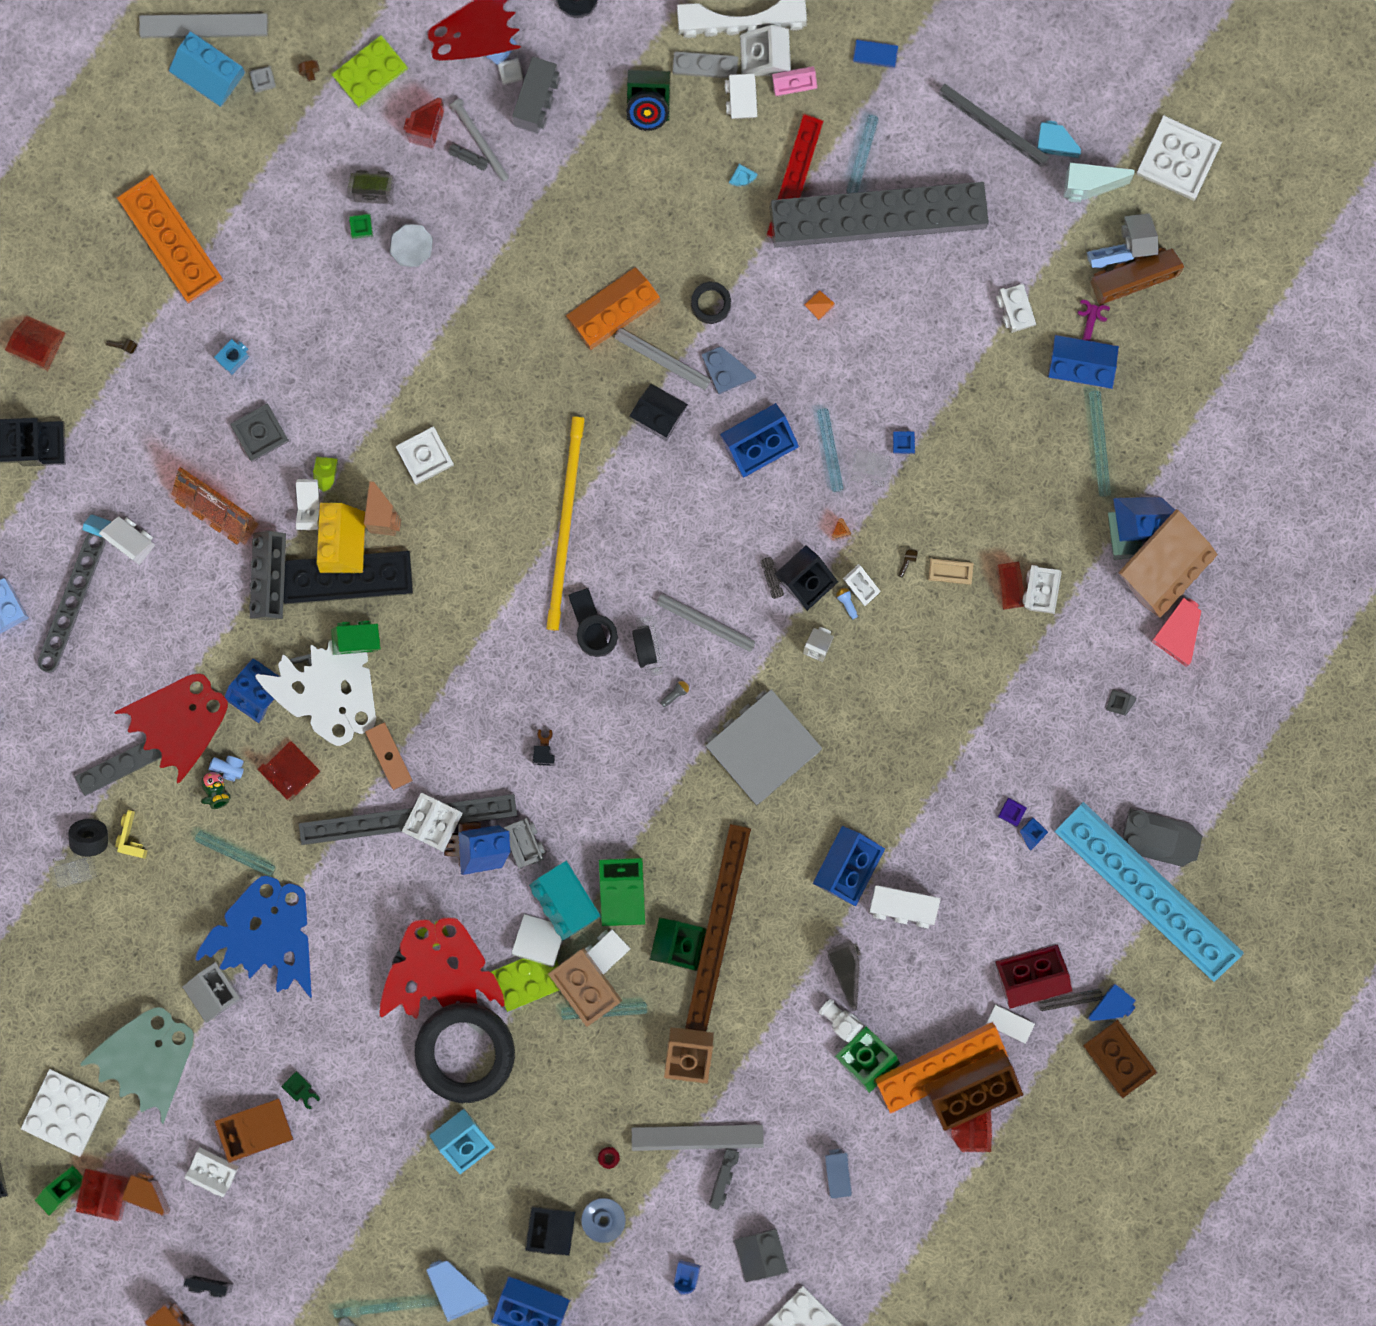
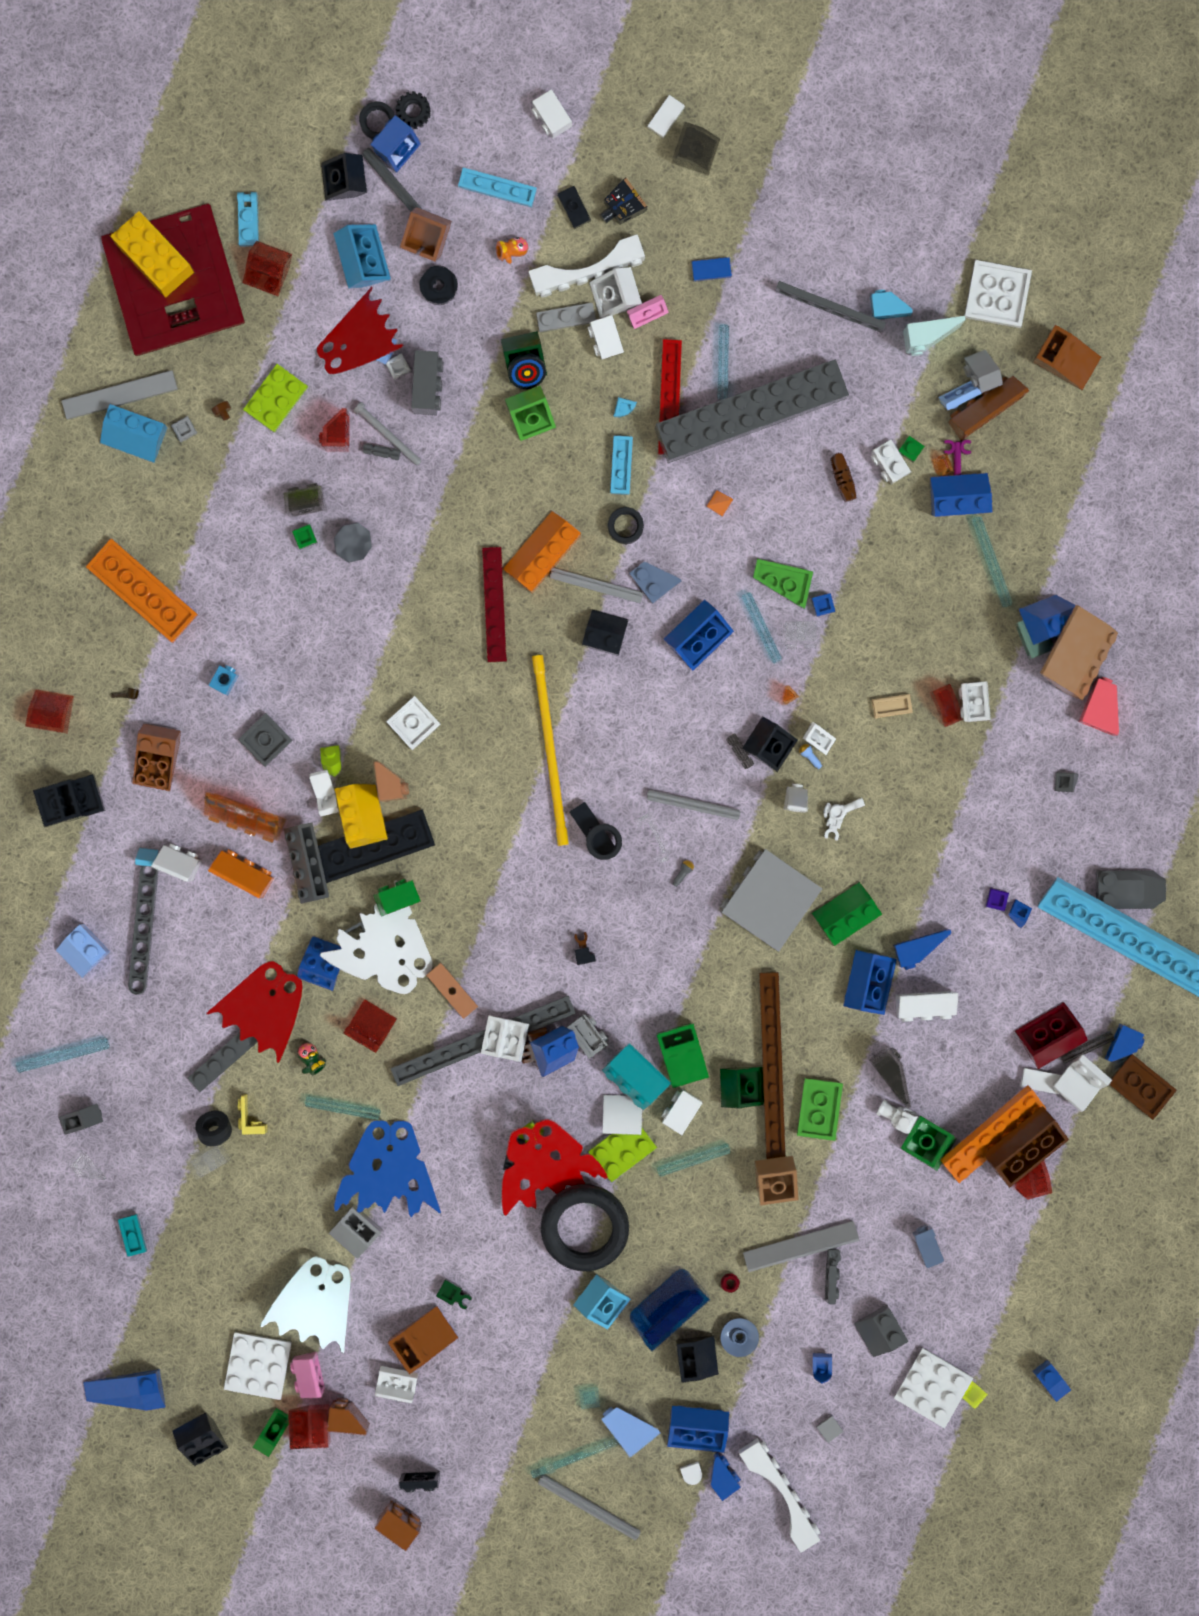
camera: 20 degrees left, 5 degrees up
light blue plate [208,756,244,782] -> none
medium nougat plate [548,948,622,1027] -> none
black tyre [632,627,657,668] -> none
dark brown hand [898,549,918,578] -> none
none -> dark orange slope [132,724,181,791]
none -> orange slope [208,849,275,898]
none -> bright pink slope [290,1351,325,1398]
none -> dark red plate [482,547,507,663]
none -> bright green slope [505,386,556,441]
none -> clear light blue tile [579,1387,600,1409]
none -> medium azure plate [610,436,633,495]
none -> clear blue windscreen [630,1269,710,1352]
none -> bright green wing [753,559,813,609]
none -> bright green plate [797,1078,843,1141]
none -> green slope [811,882,883,946]
none -> white piece [823,798,865,840]
none -> reddish brown hinge [830,452,857,502]
none -> blue slope [893,929,951,970]
none -> green plate [899,436,925,463]
none -> clear orange slope [932,453,953,477]
none -> dark orange slope [1033,325,1101,390]
none -> white bracket [1053,1055,1112,1112]

